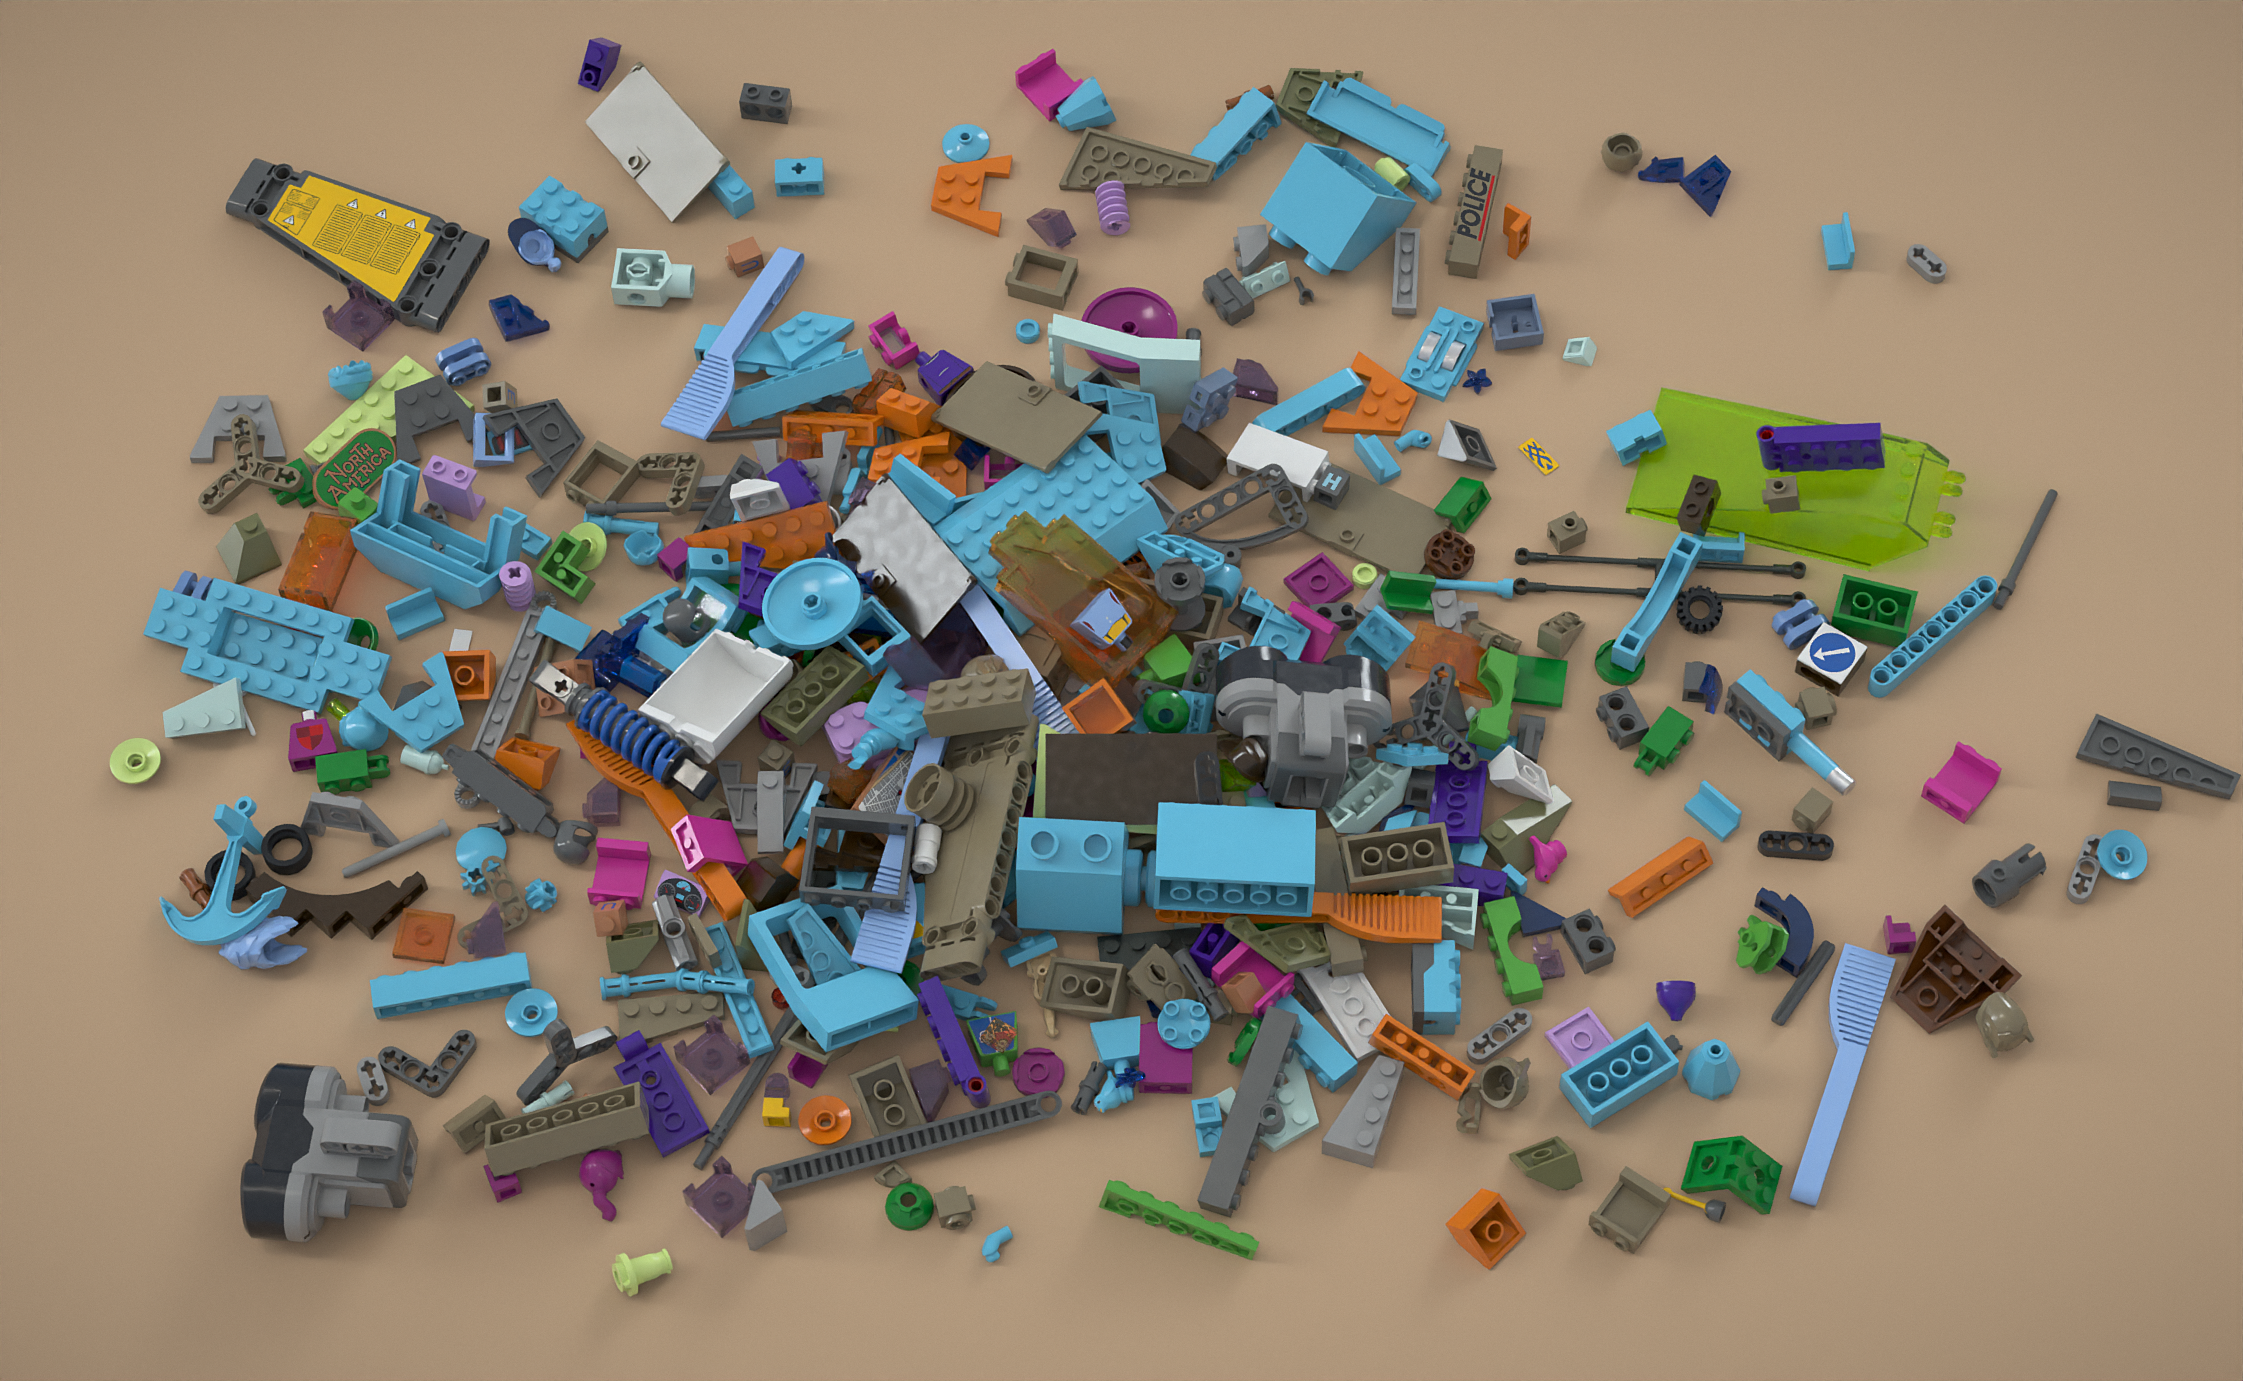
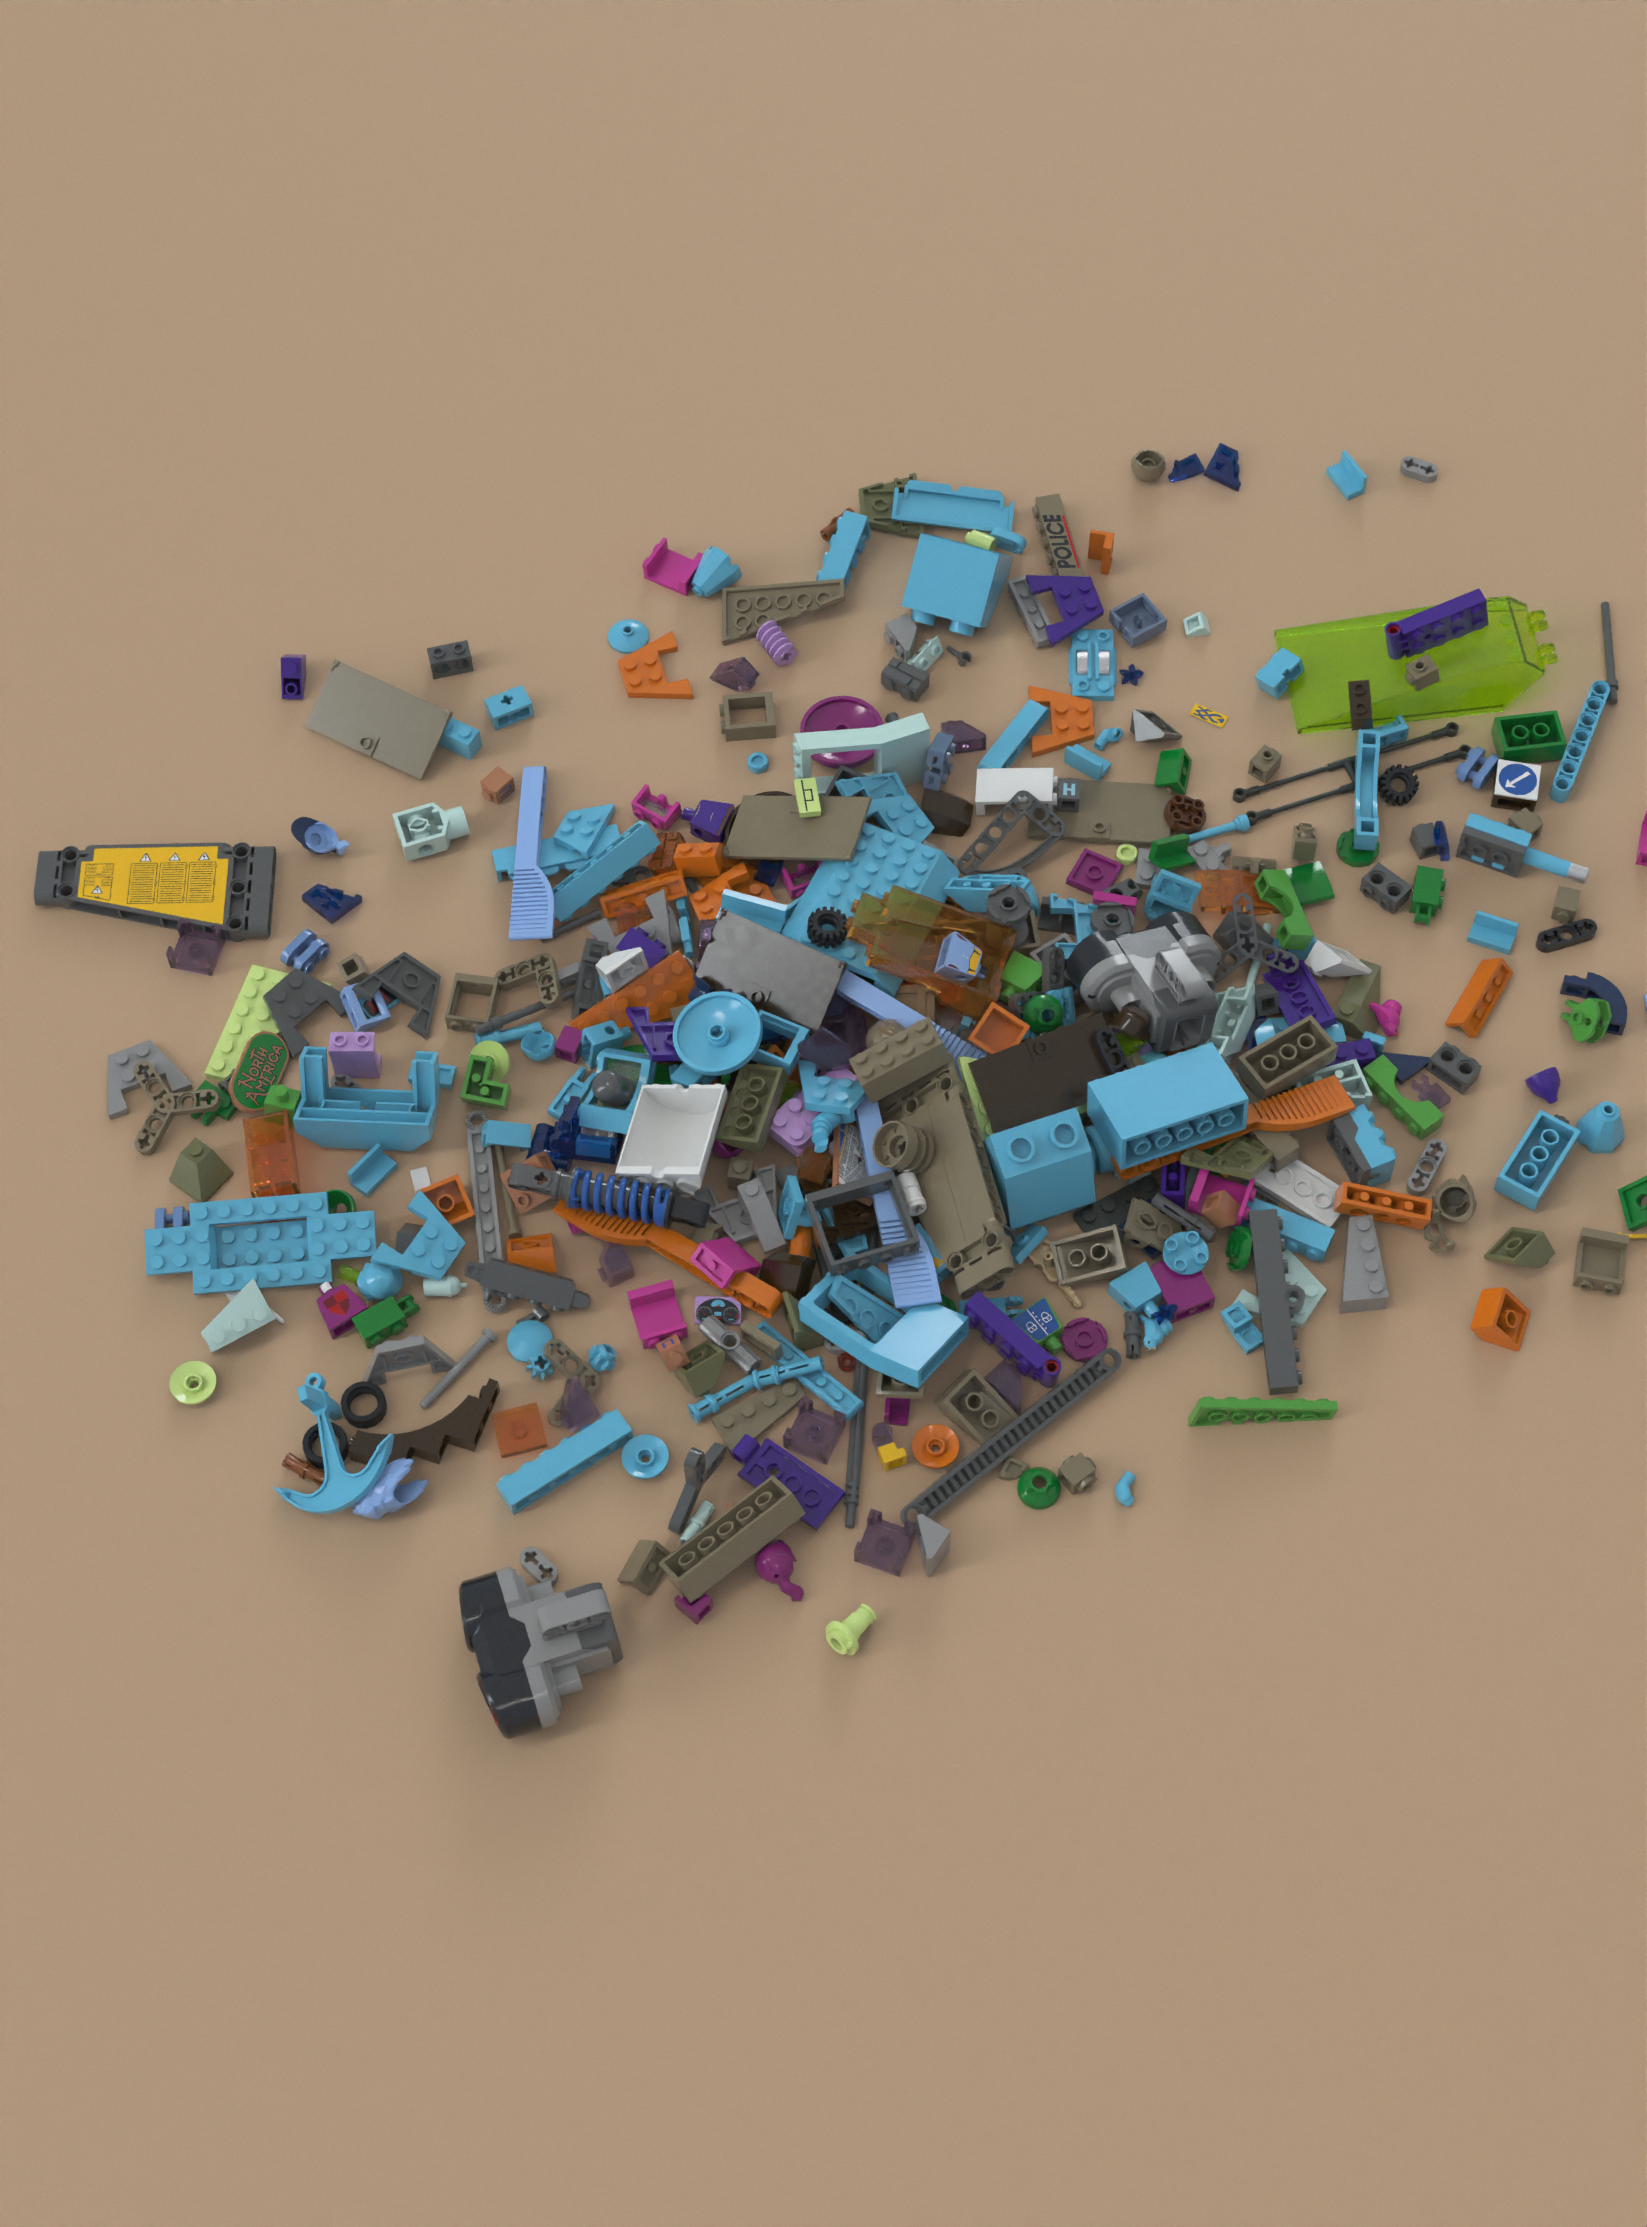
camera: 25 degrees left, 0 degrees up
medium azure hair [328,360,373,400] -> none
dark grey beam [378,1030,477,1098] -> none
lavender piece [499,561,536,612] -> none
medium azure piece [519,175,609,263] -> none
dark grey helmet [553,820,598,865] -> none
clear orange tile [981,1017,1018,1054] -> none
medium azure plate [1376,742,1448,767] -> none
dark grey piece [1516,714,1546,764] -> none
lavender tile [1545,1007,1615,1069] -> none
dark grey axle [1771,940,1835,1026] -> none
none -> yellowish green tile [794,778,821,818]
none -> black tyre [807,906,848,949]
none -> dark purple wing [1025,575,1104,647]
none -> dark grey plate [1090,902,1135,936]

